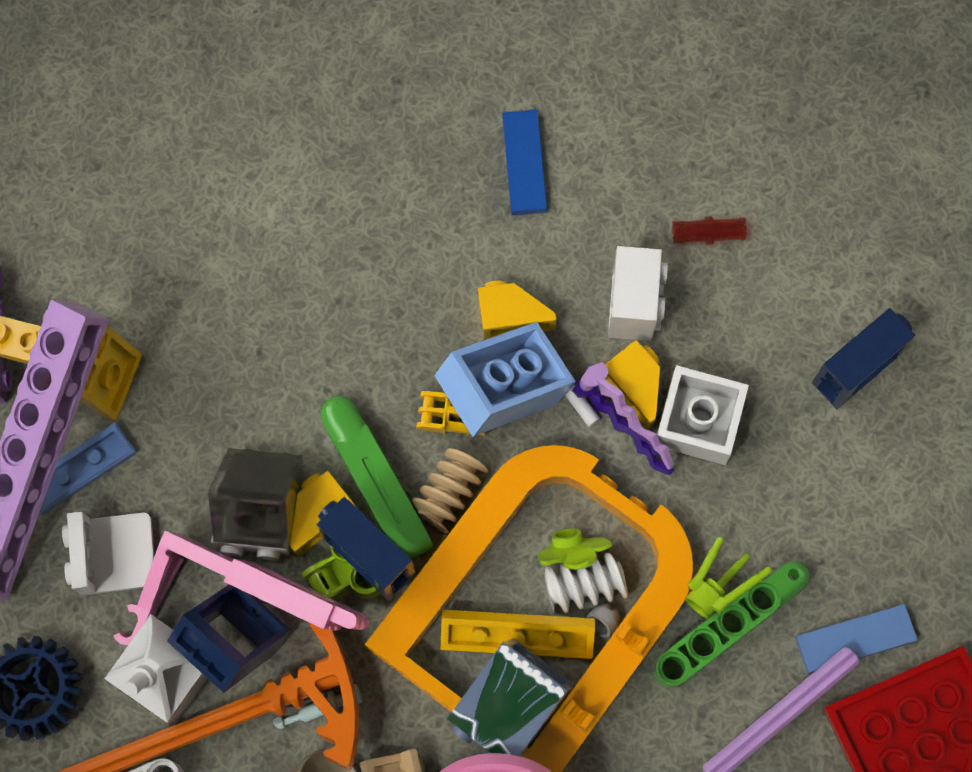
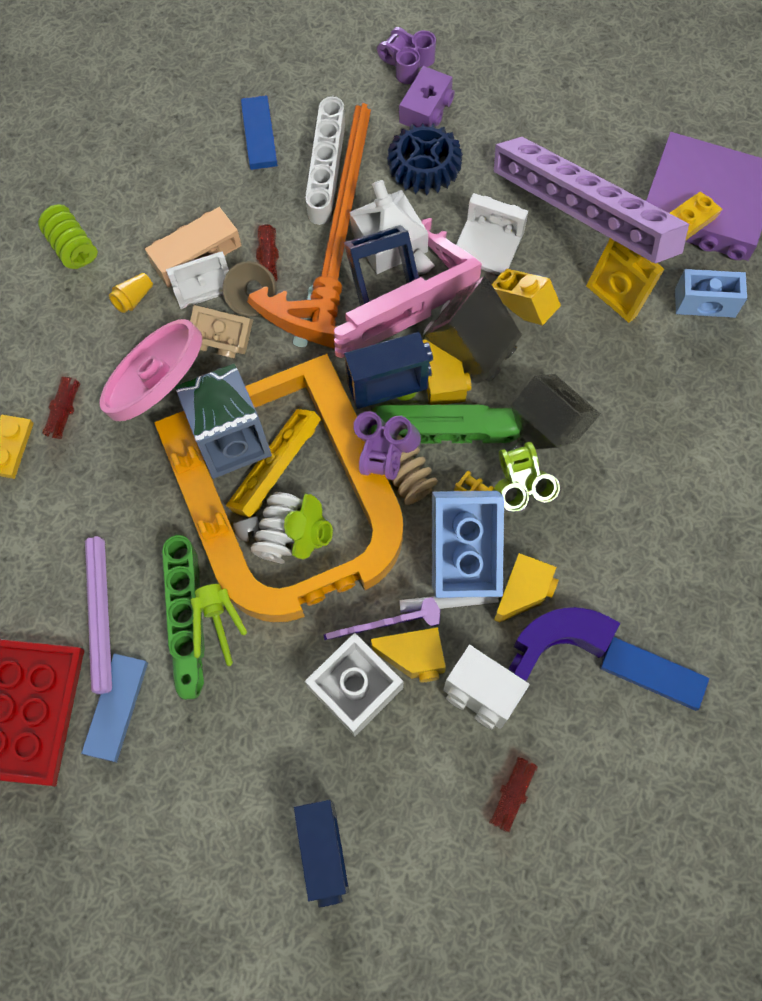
camera: 120 degrees right, 5 degrees down
medium blue tile [39,422,137,515] -> none
none -> medium lavender piece [353,411,421,480]
none -> white hinge [414,249,435,275]
none -> yellow slope [488,269,561,326]
none -> lime piece [494,442,560,512]
none -> clear smoke piece [508,374,601,451]
none -> dark purple arch [508,607,620,681]
none -> light blue brick [675,269,747,318]

